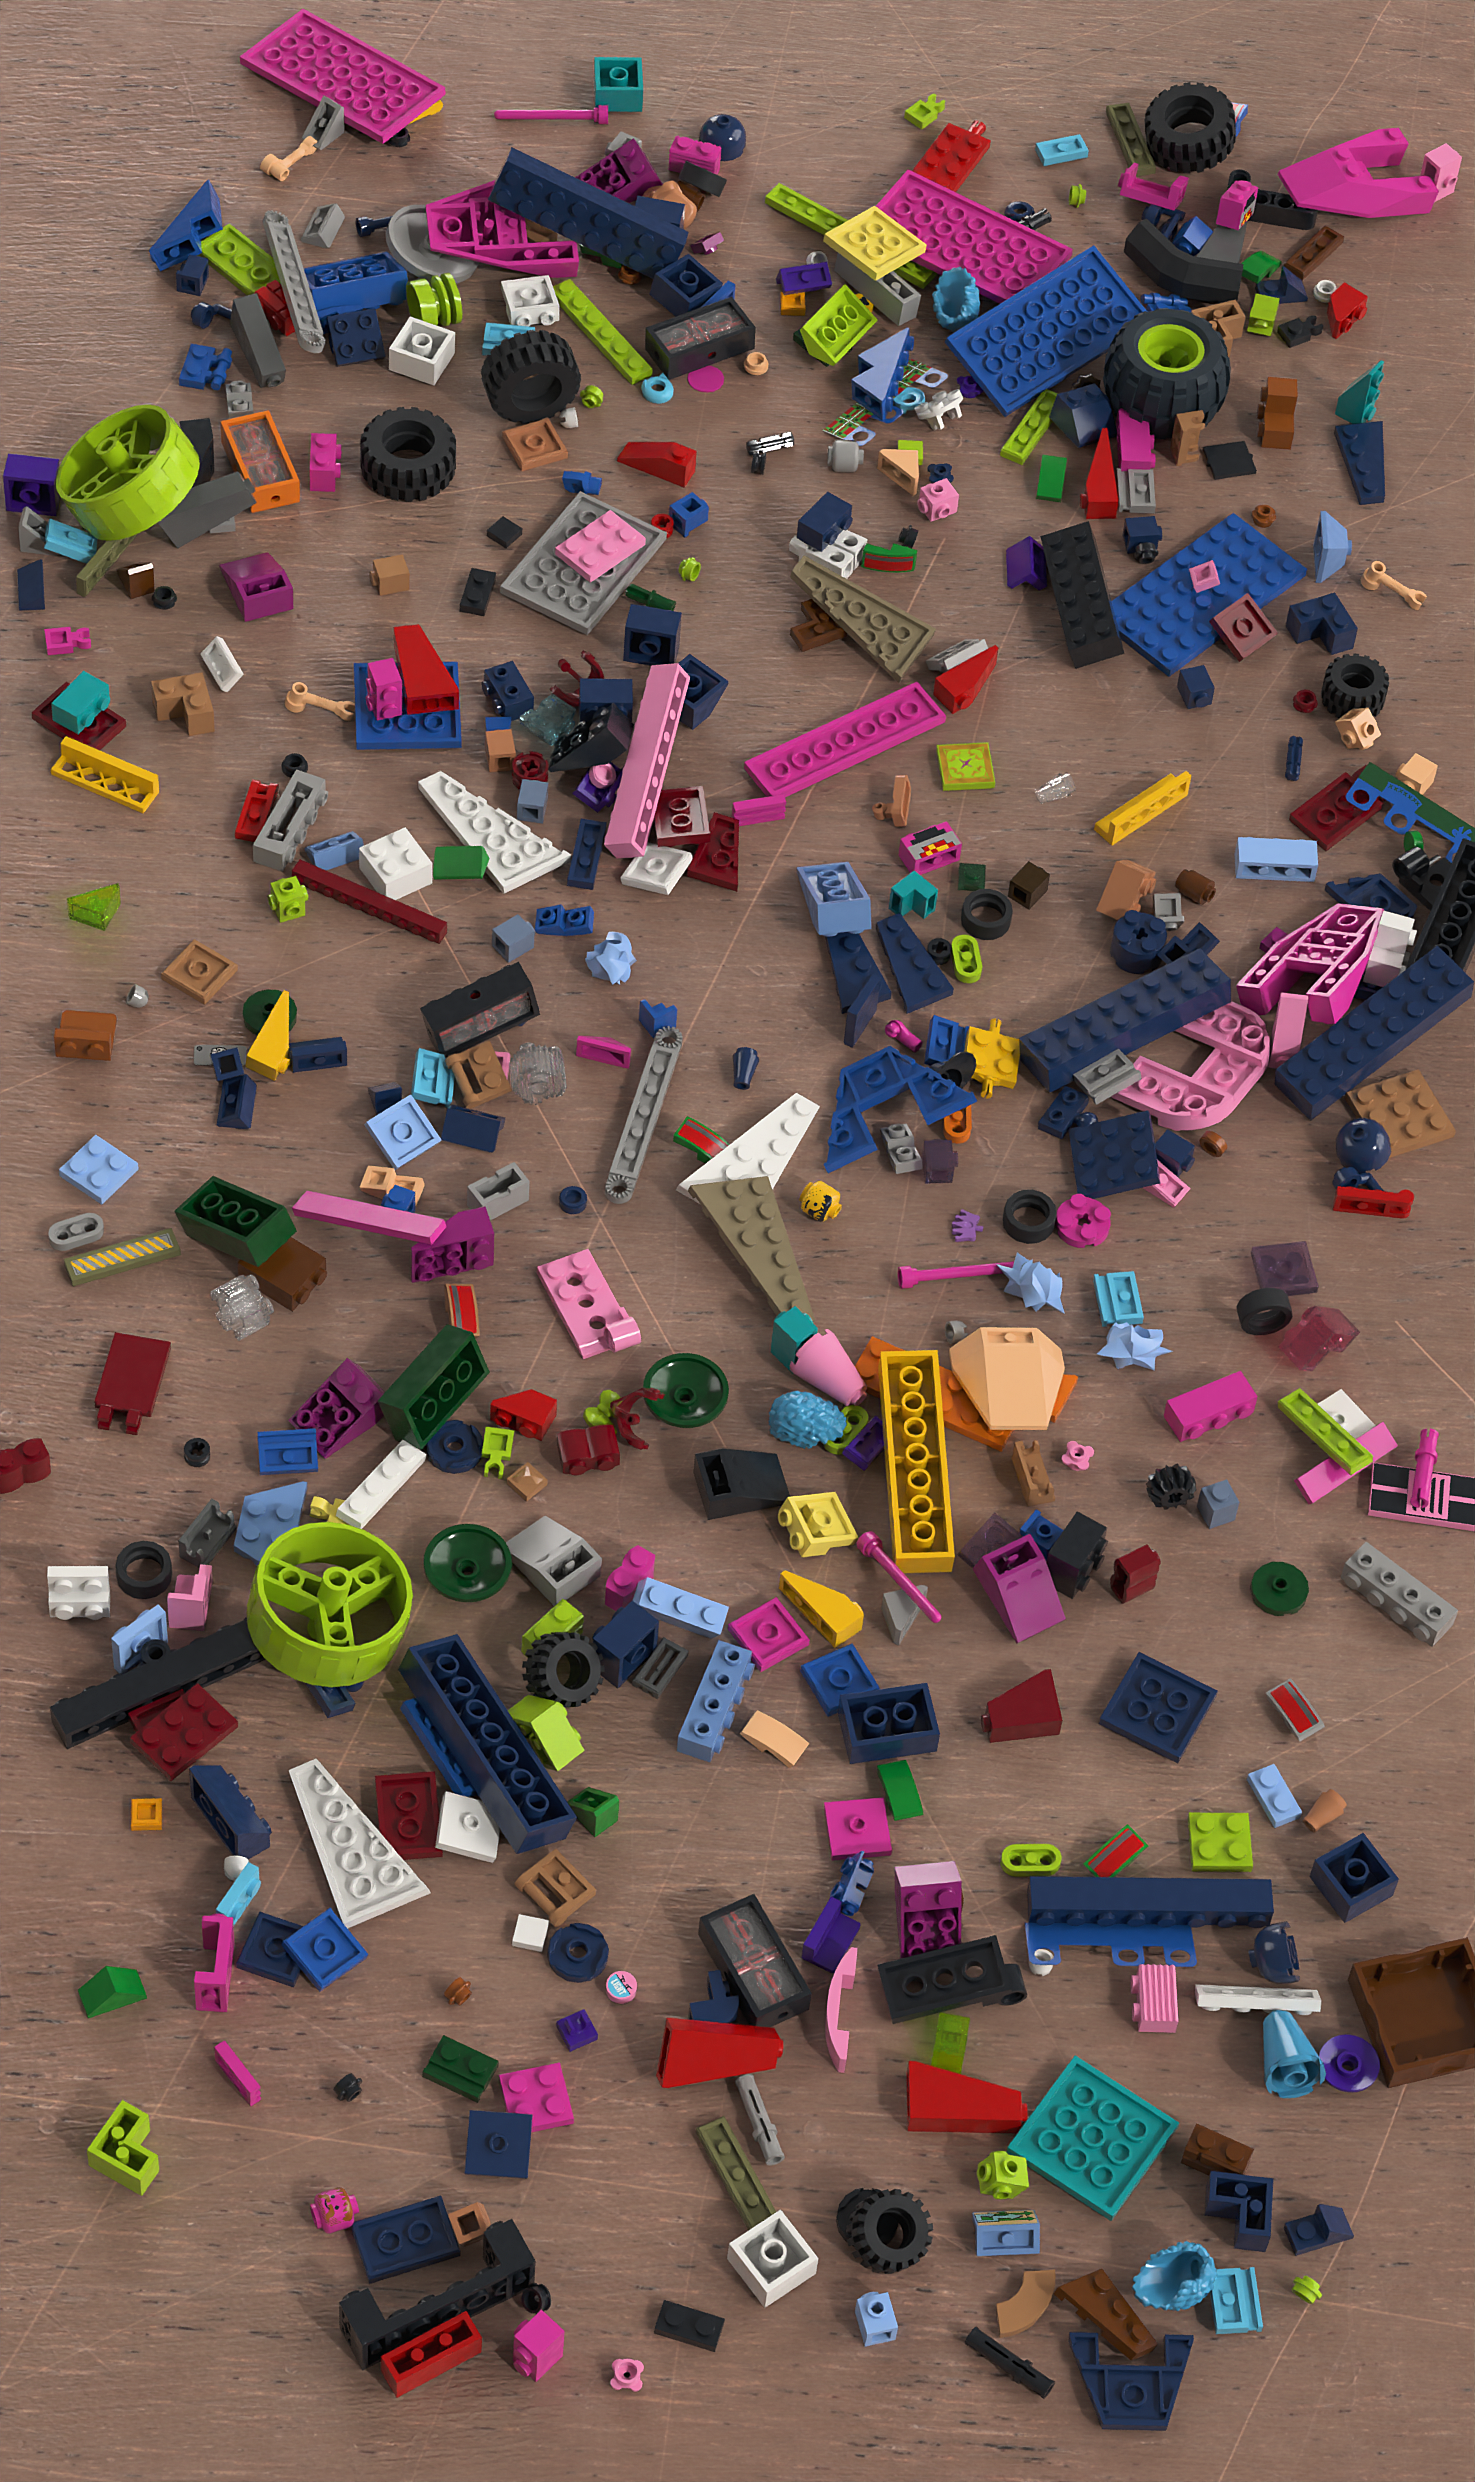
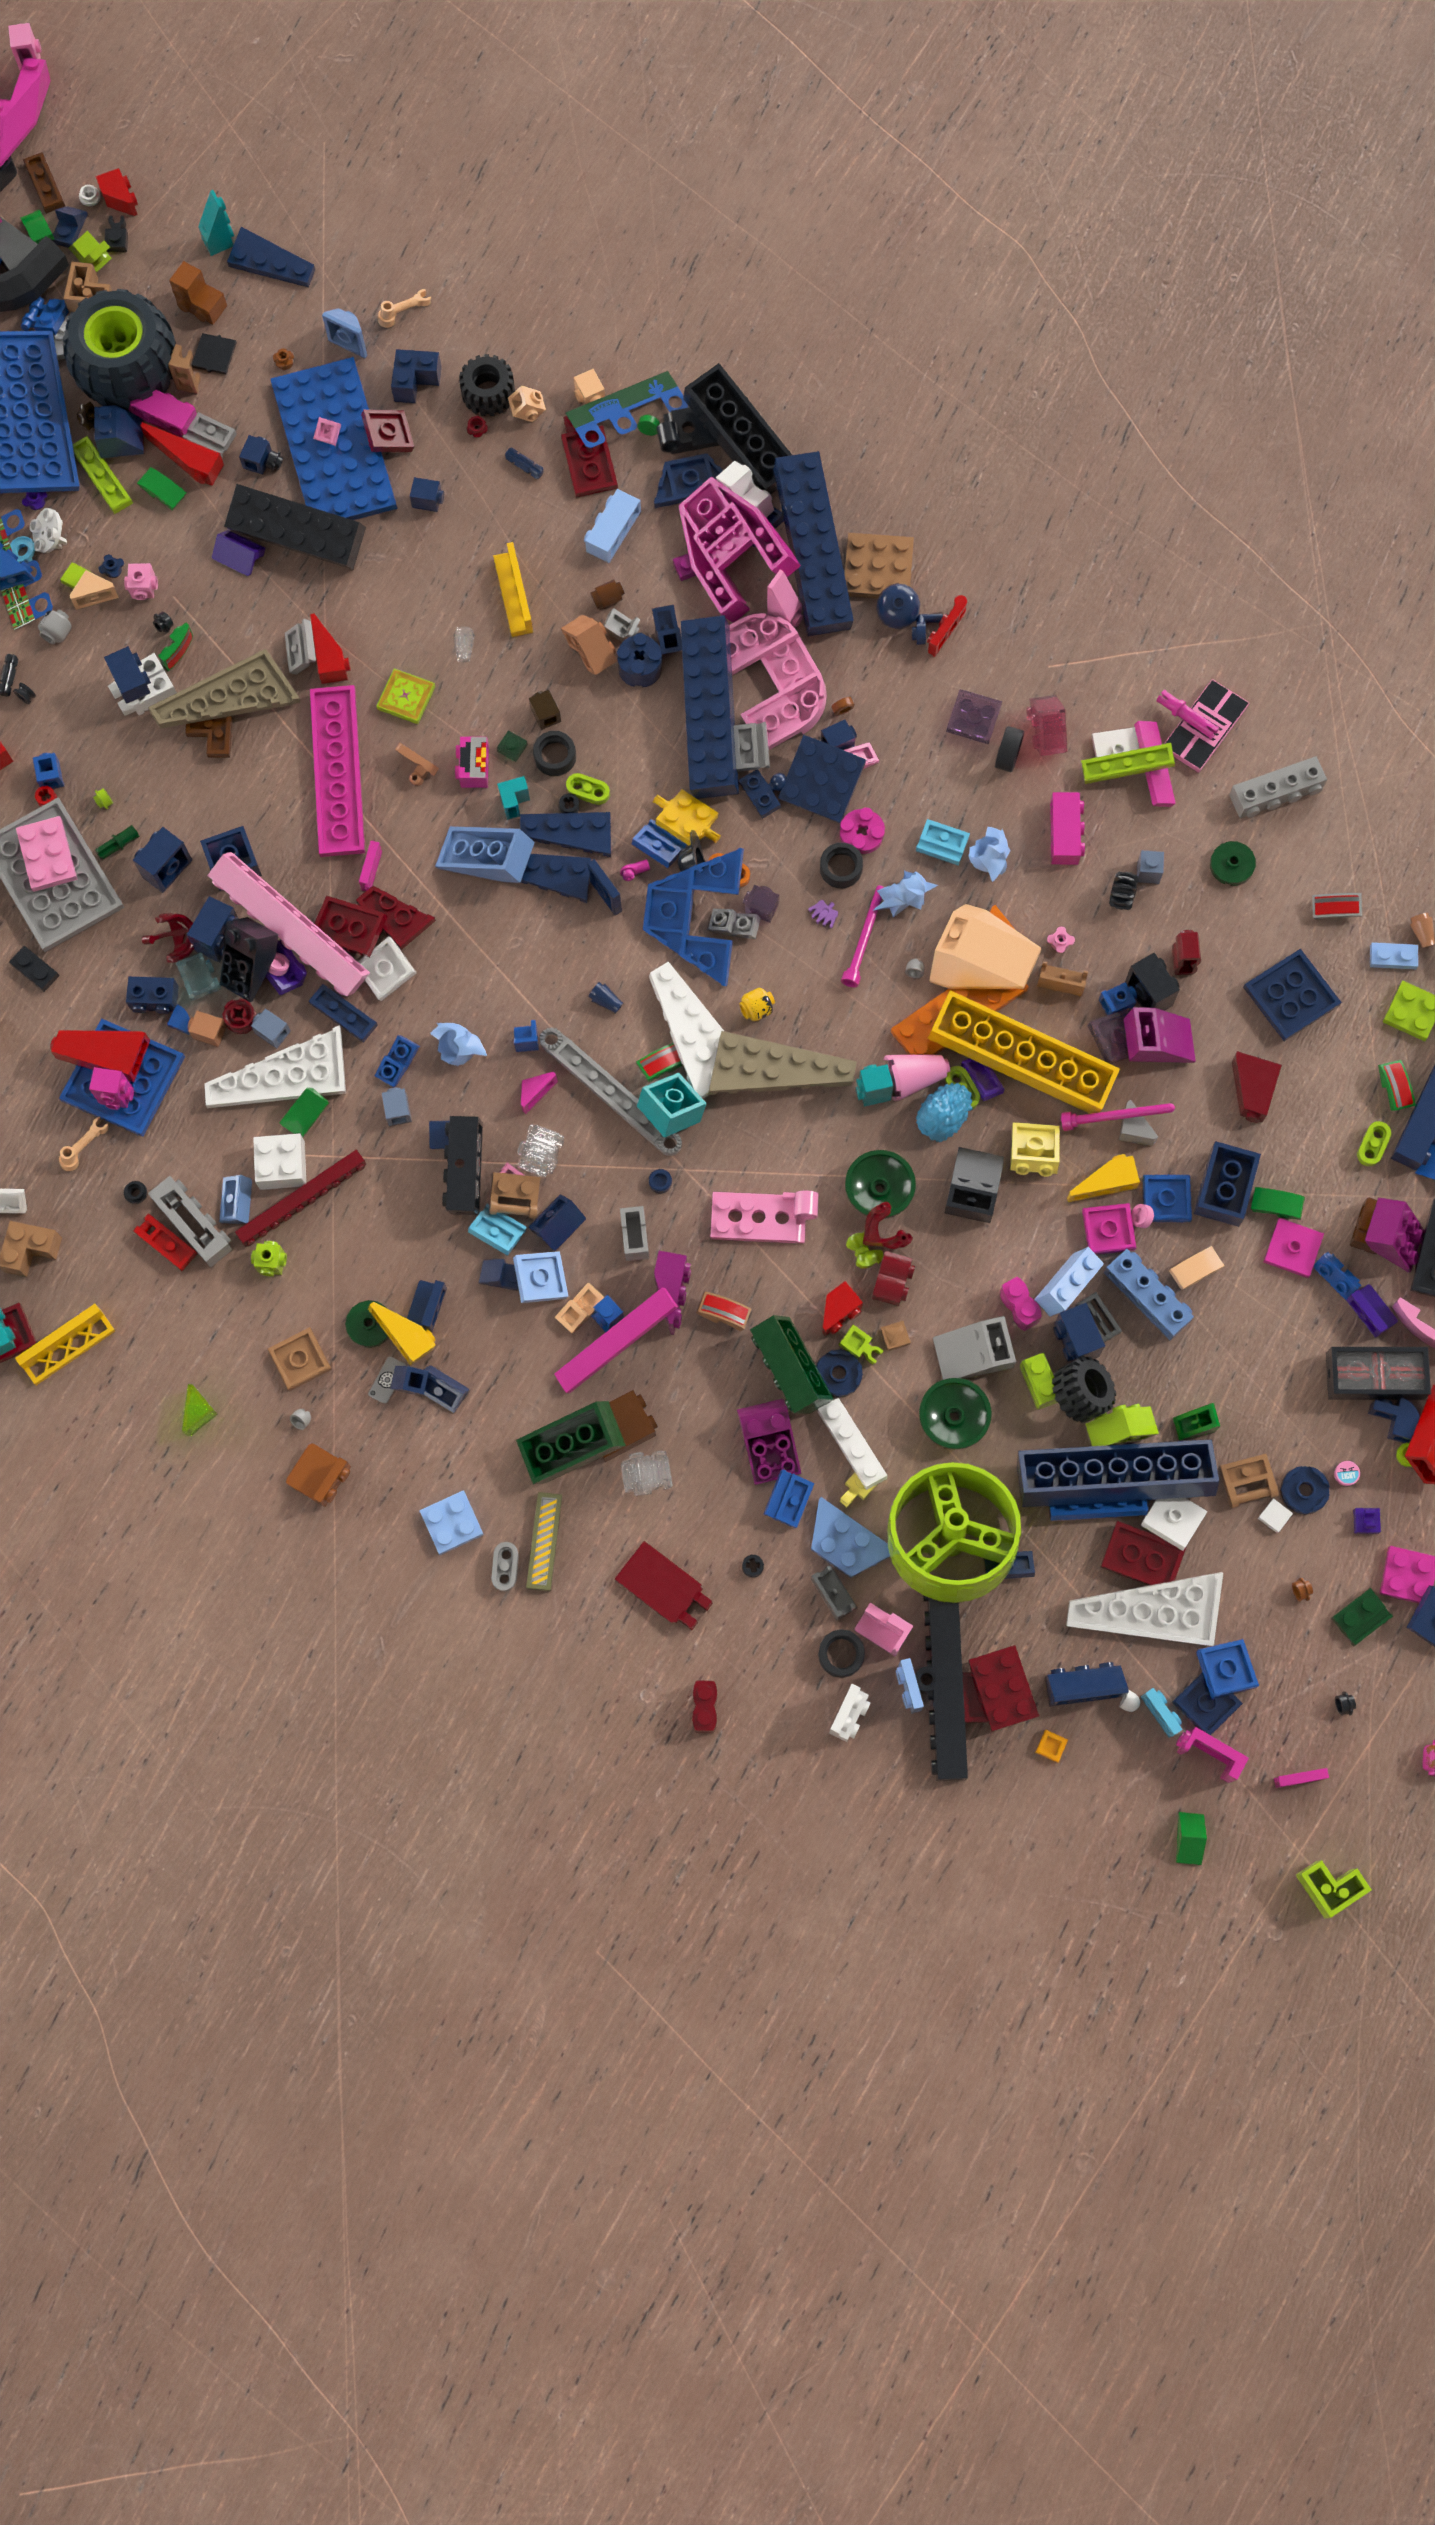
camera: 55 degrees left, 20 degrees up
none -> teal brick [637,1072,707,1138]
none -> bright pink tile [1131,1204,1154,1228]

